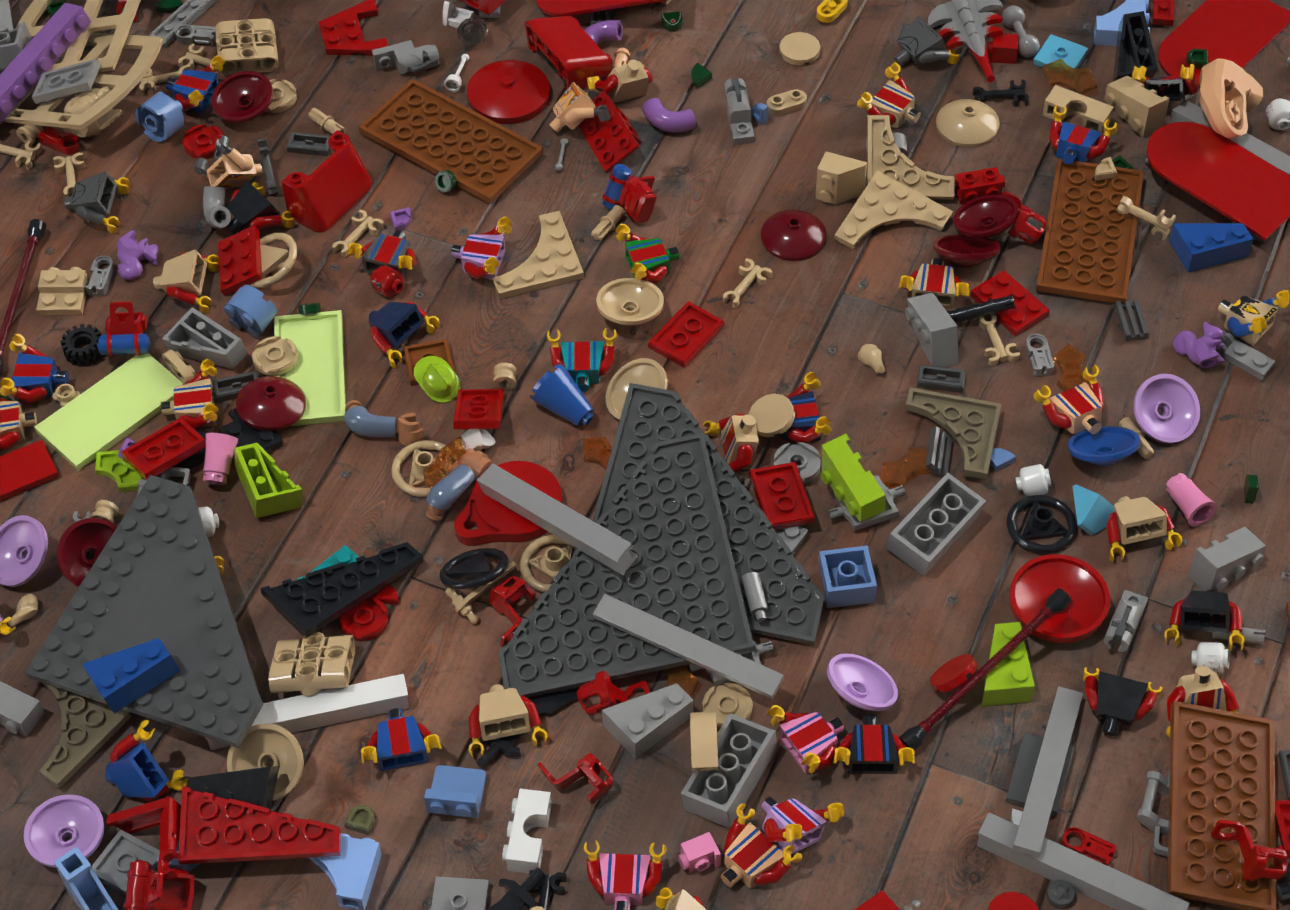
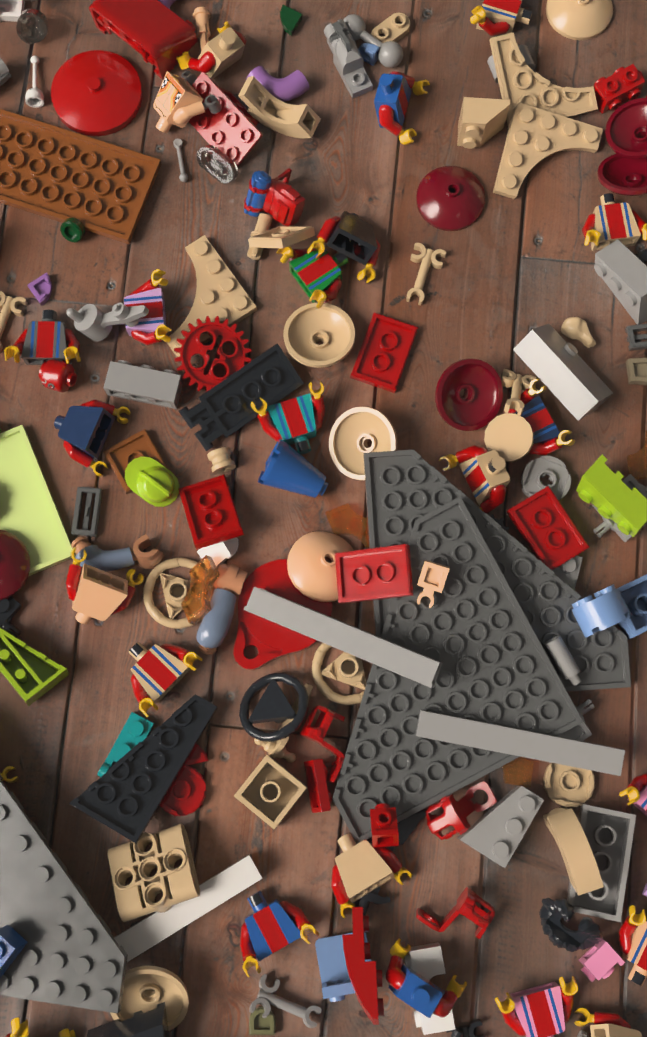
camera: 20 degrees left, 25 degrees up
none -> light grey piece [66,302,149,342]
none -> light nougat torso [66,547,144,624]
none -> dark grey tile [71,487,103,538]
none -> light grey brick [104,360,183,409]
none -> torso [129,642,203,717]
none -> red gear [174,316,251,392]
none -> black hinge [178,343,304,451]
none -> clear smoke plate [197,145,238,184]
none -> tan brick [234,755,307,829]
none -> tan arch [238,76,321,138]
none -> tan tile [248,226,315,248]
none -> light grey bar [249,974,322,1028]
none -> light nougat dish [287,531,354,602]
none -> red plate [304,758,332,813]
none -> black torso [307,211,380,283]
none -> tile [335,544,413,604]
none -> red slope [342,907,384,1025]
none -> light grey piece [343,14,403,68]
none -> red brick [370,803,399,848]
none -> torso [374,71,430,145]
none -> torso [386,938,467,1018]
none -> light nougat plate [417,559,450,608]
none -> dark red dish [435,358,503,431]
none -> tan bar [501,369,536,416]
none -> brick [513,324,613,421]
none -> black piece [539,898,603,952]
none -> medium blue brick [571,584,632,638]

